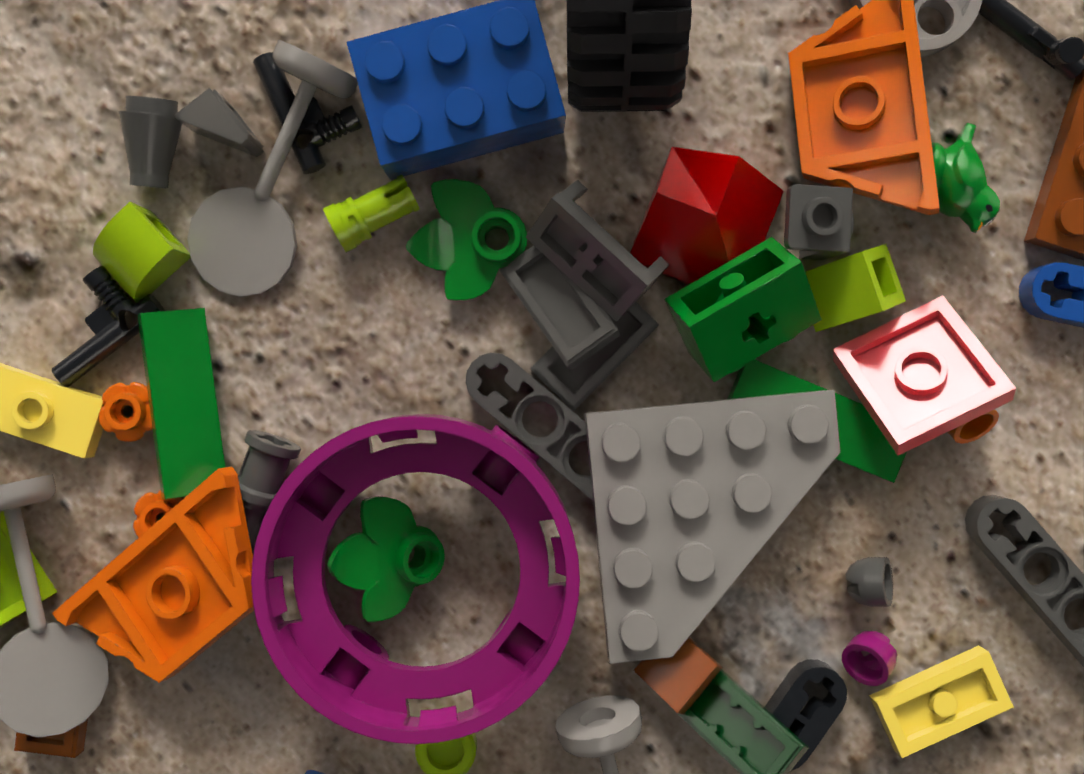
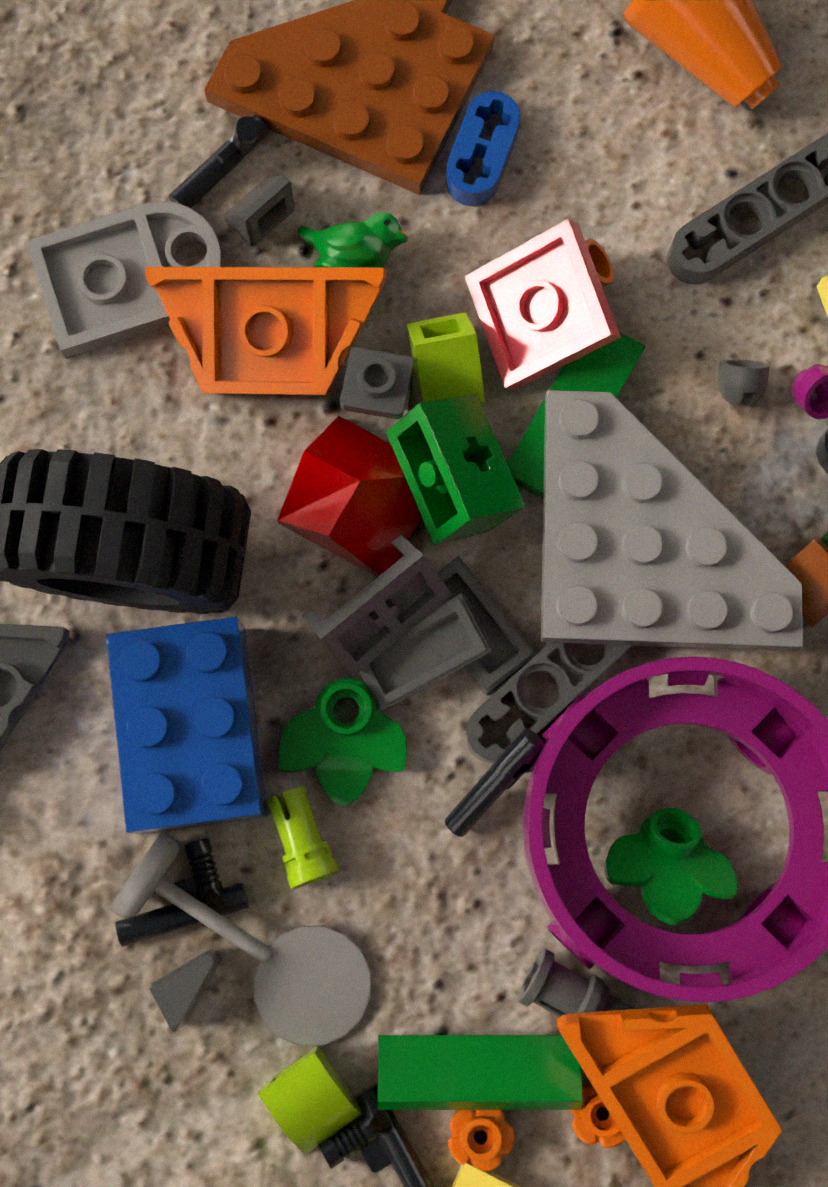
camera: 85 degrees left, 10 degrees down
dark grey cone [119,96,182,188] -> none
none -> dark grey slope [224,175,295,246]
none -> black hose [445,729,544,837]

